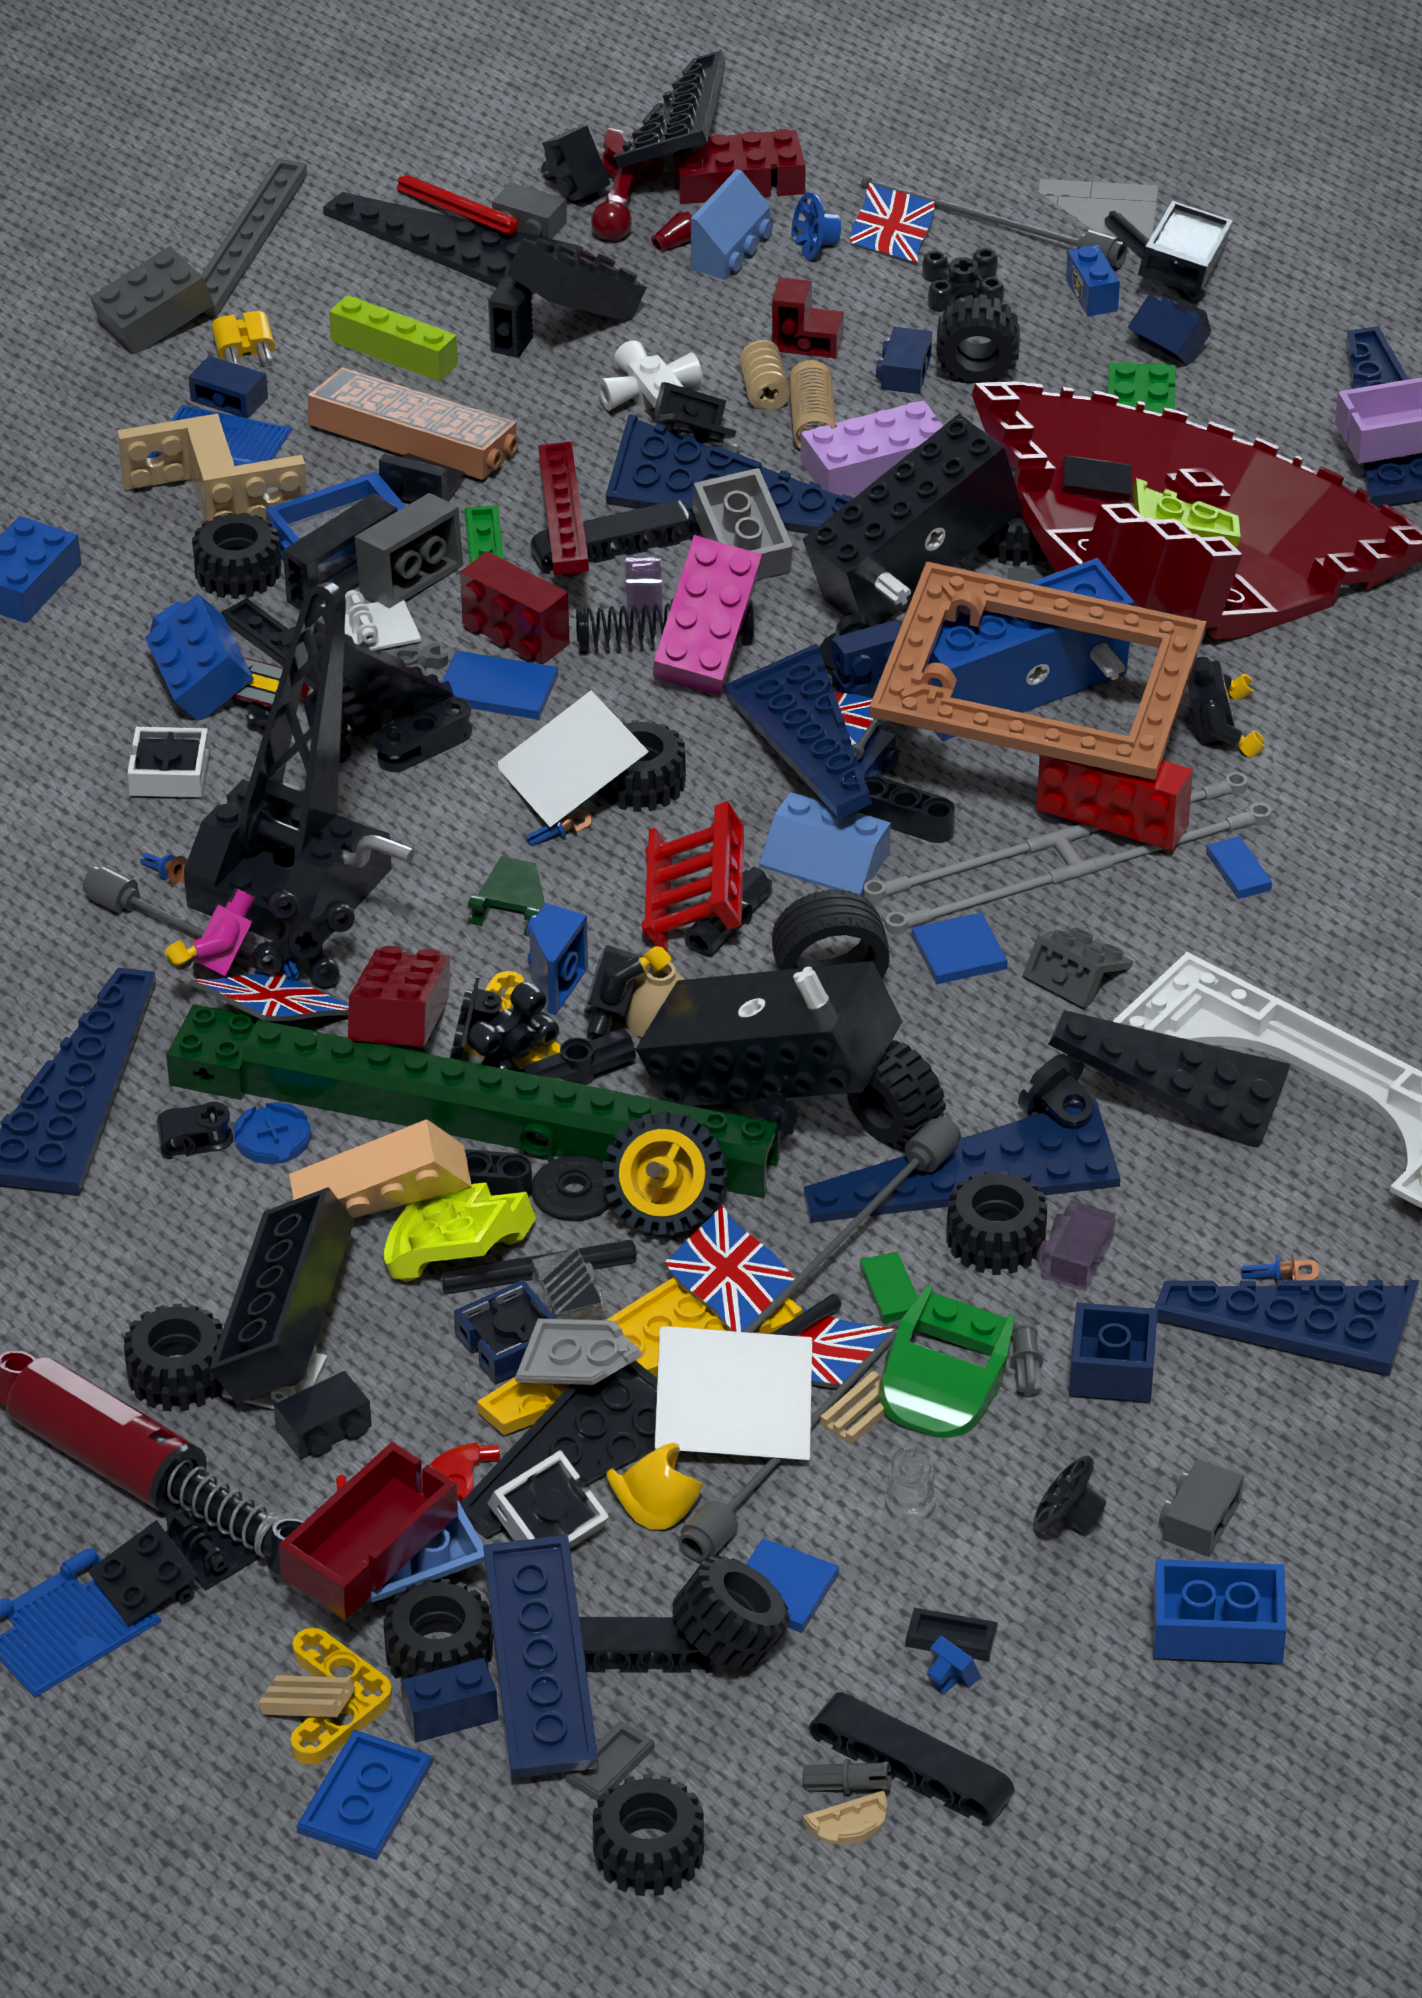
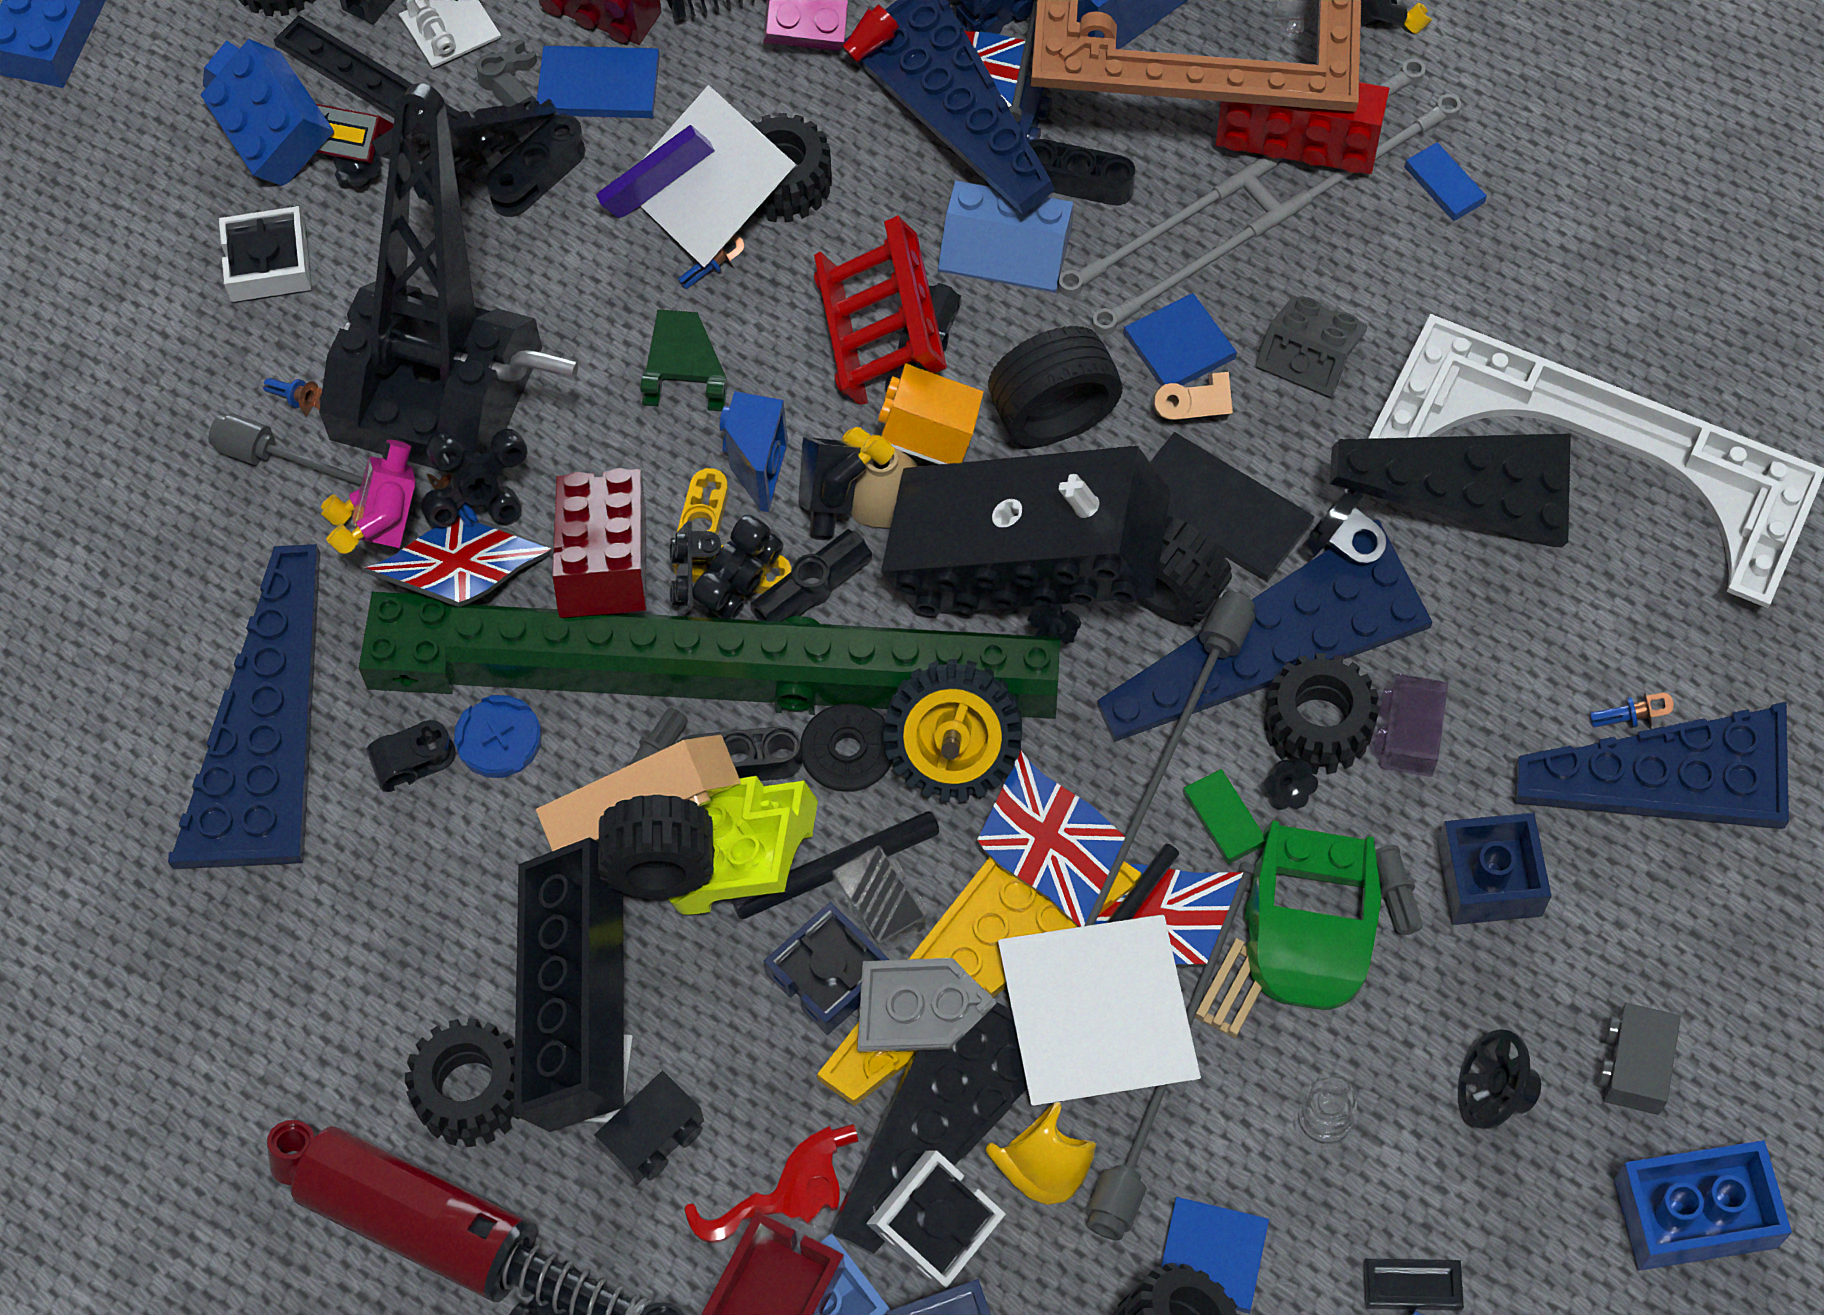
camera: 10 degrees left, 20 degrees up
none -> dark purple tile [596,125,715,218]
none -> black tyre [598,795,714,899]
none -> red cone [842,4,899,63]
none -> light orange piece [877,363,984,464]
none -> black tile [1150,432,1315,582]
none -> light nougat leg [1152,372,1233,420]
none -> black plant [1264,759,1318,810]

